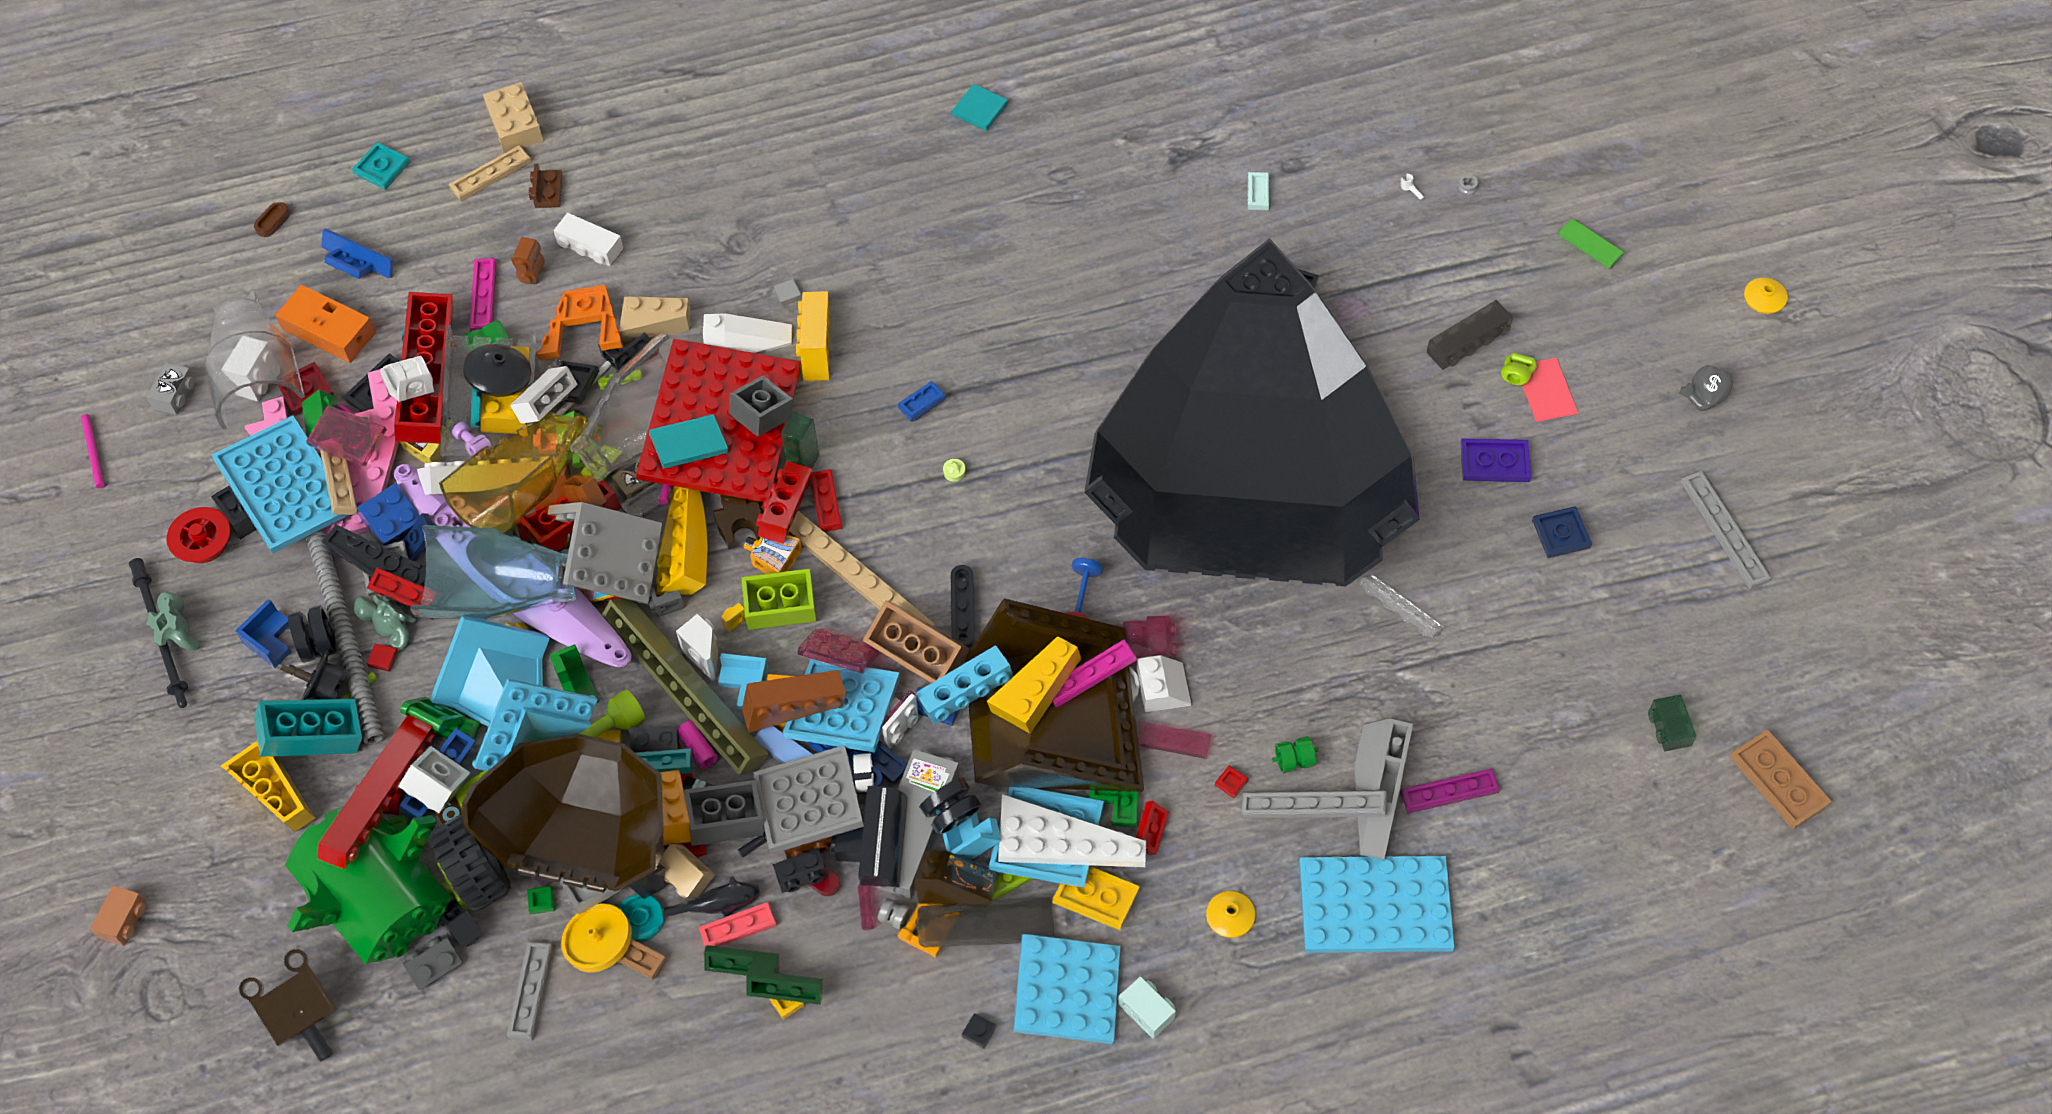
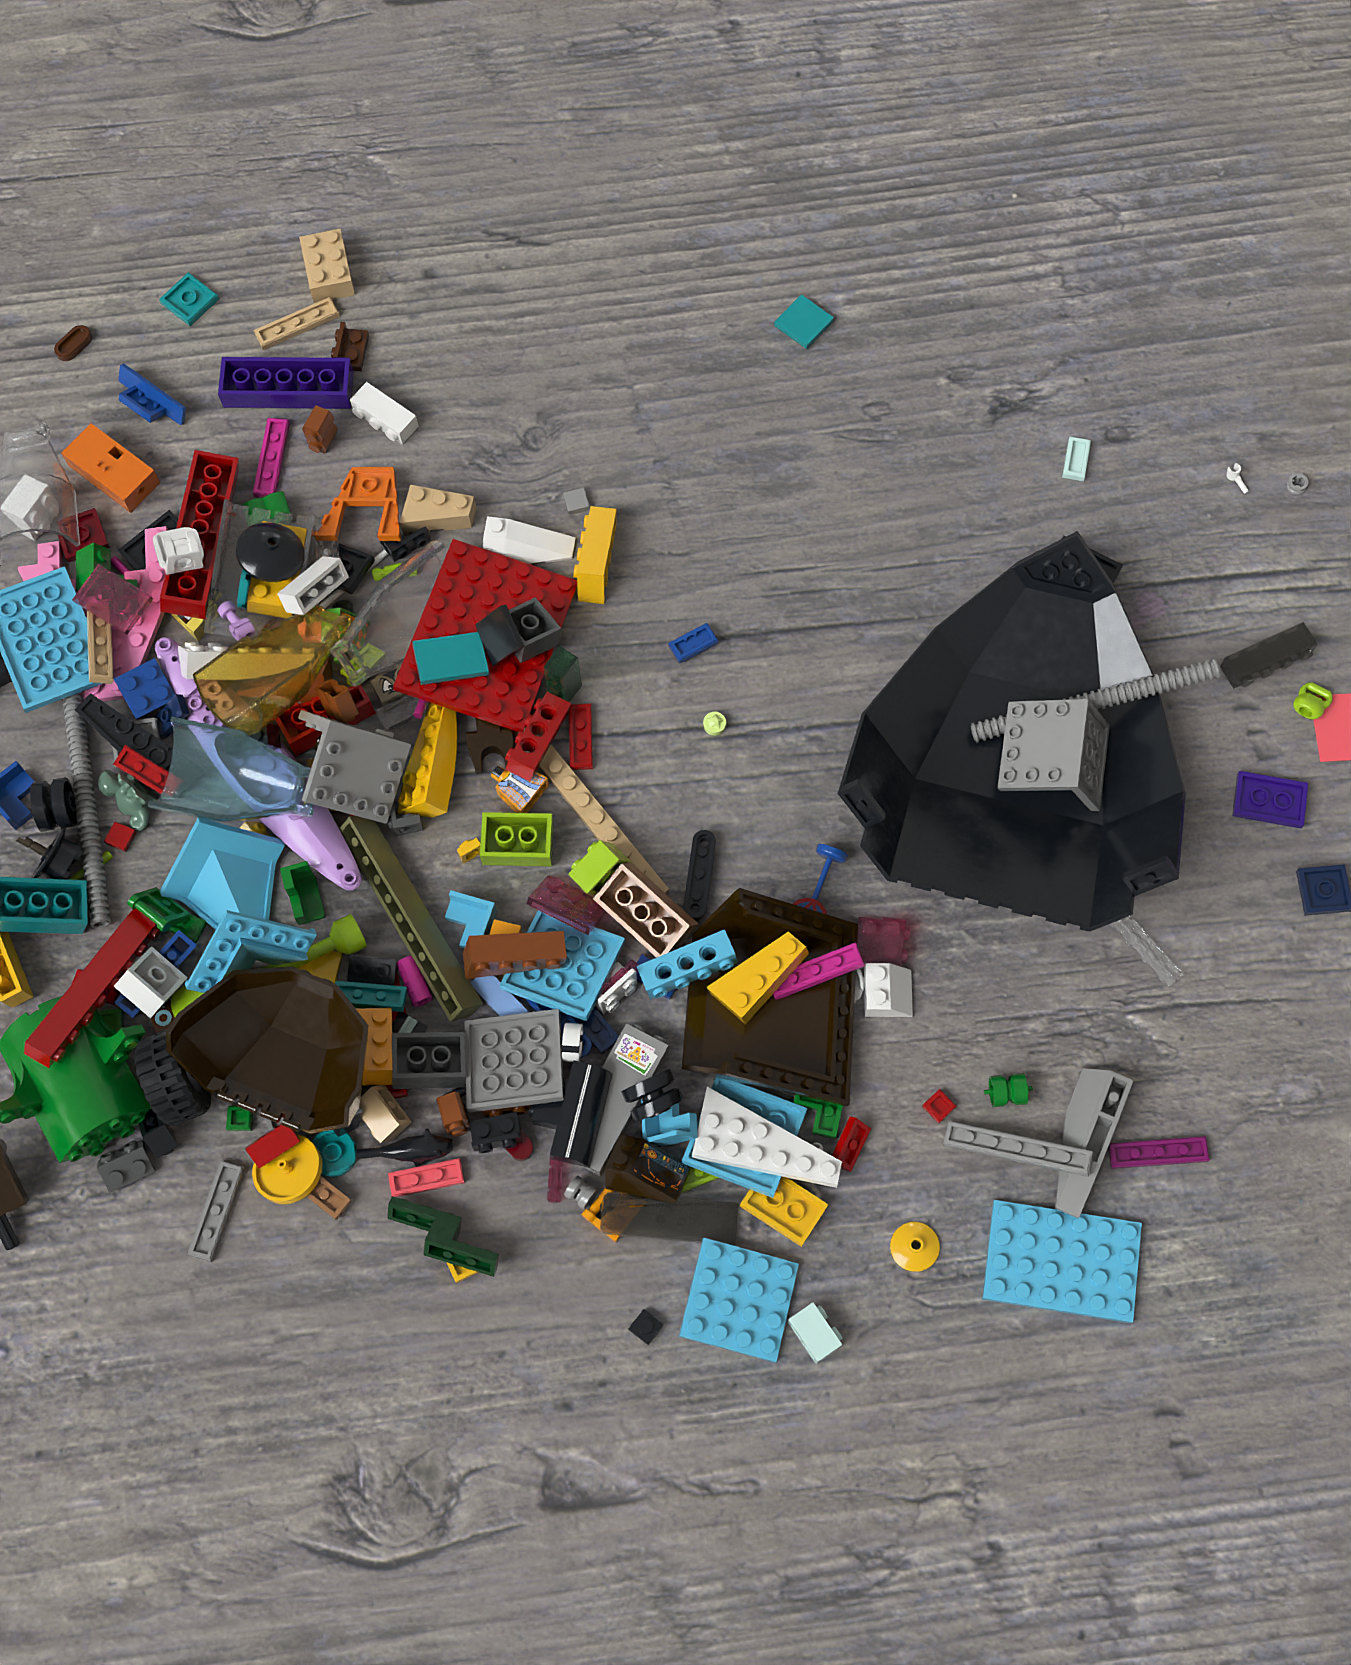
camera: 10 degrees right, 10 degrees up
white slope [676,614,718,682] -> none
clear pink tile [1138,722,1211,759] -> none
none -> dark purple brick [218,357,354,409]
none -> red tile [245,1123,300,1169]
none -> dark orange brick [436,1092,470,1137]
none -> black tile [475,605,524,666]
none -> lime brick [568,840,632,895]
none -> light grey piece [970,658,1221,743]
none -> light grey bracket [998,699,1110,811]

